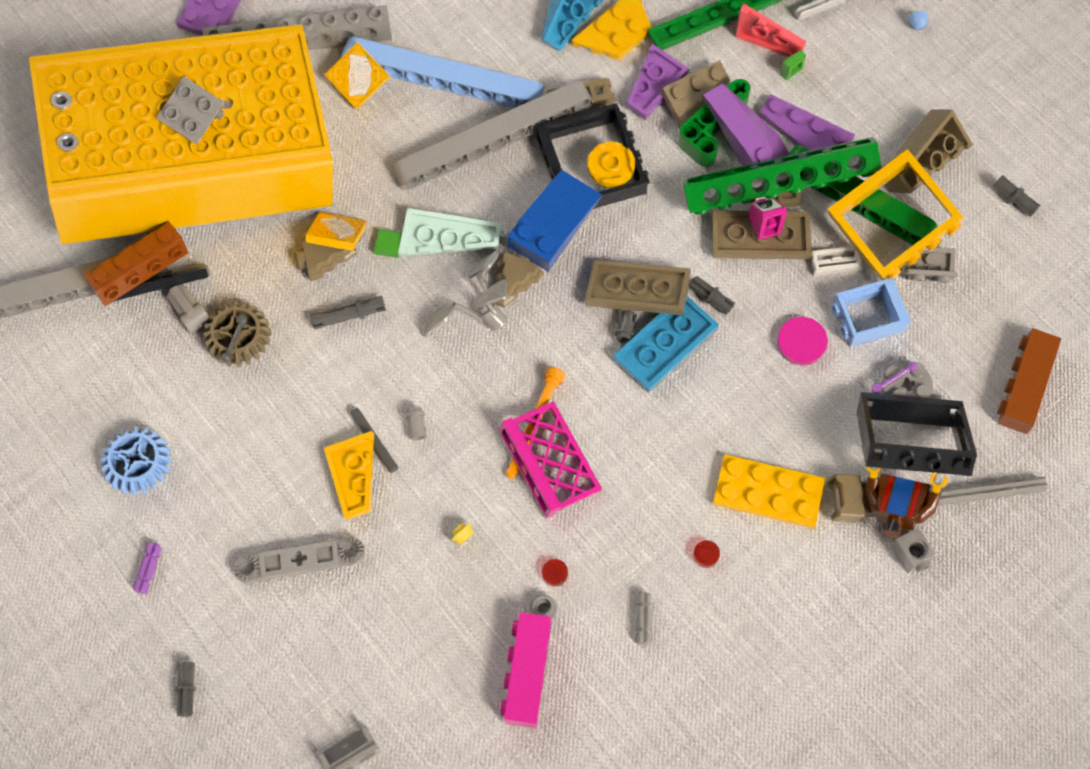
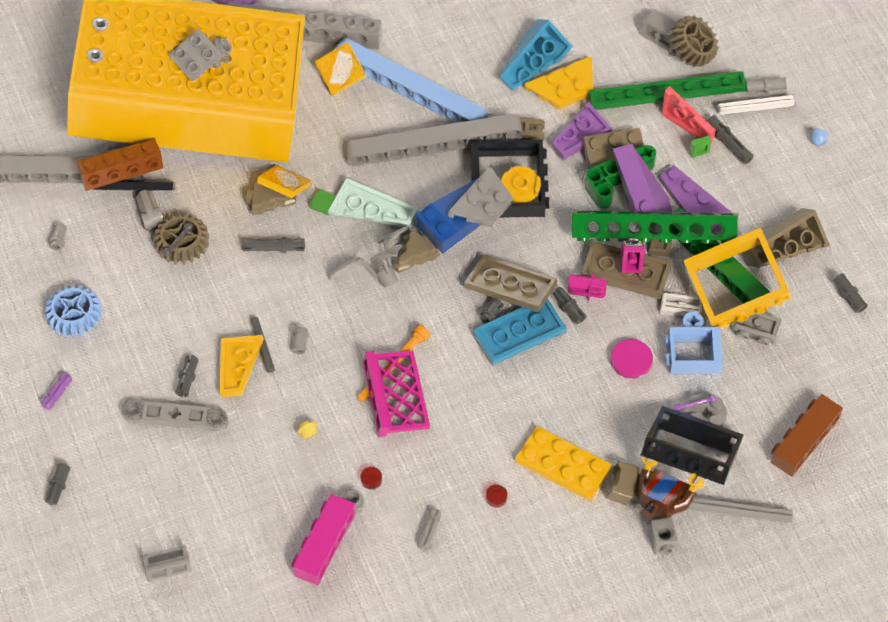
camera: 15 degrees right, 10 degrees down
none -> light grey pin [48,223,67,251]
none -> dark grey pin [175,355,199,397]
none -> light grey plate [213,37,231,58]
none -> light grey wing [447,167,513,227]
none -> dark pink arm [568,273,607,301]
none -> light blue wheel [682,312,704,327]
none -> dark grey pin [707,115,754,164]

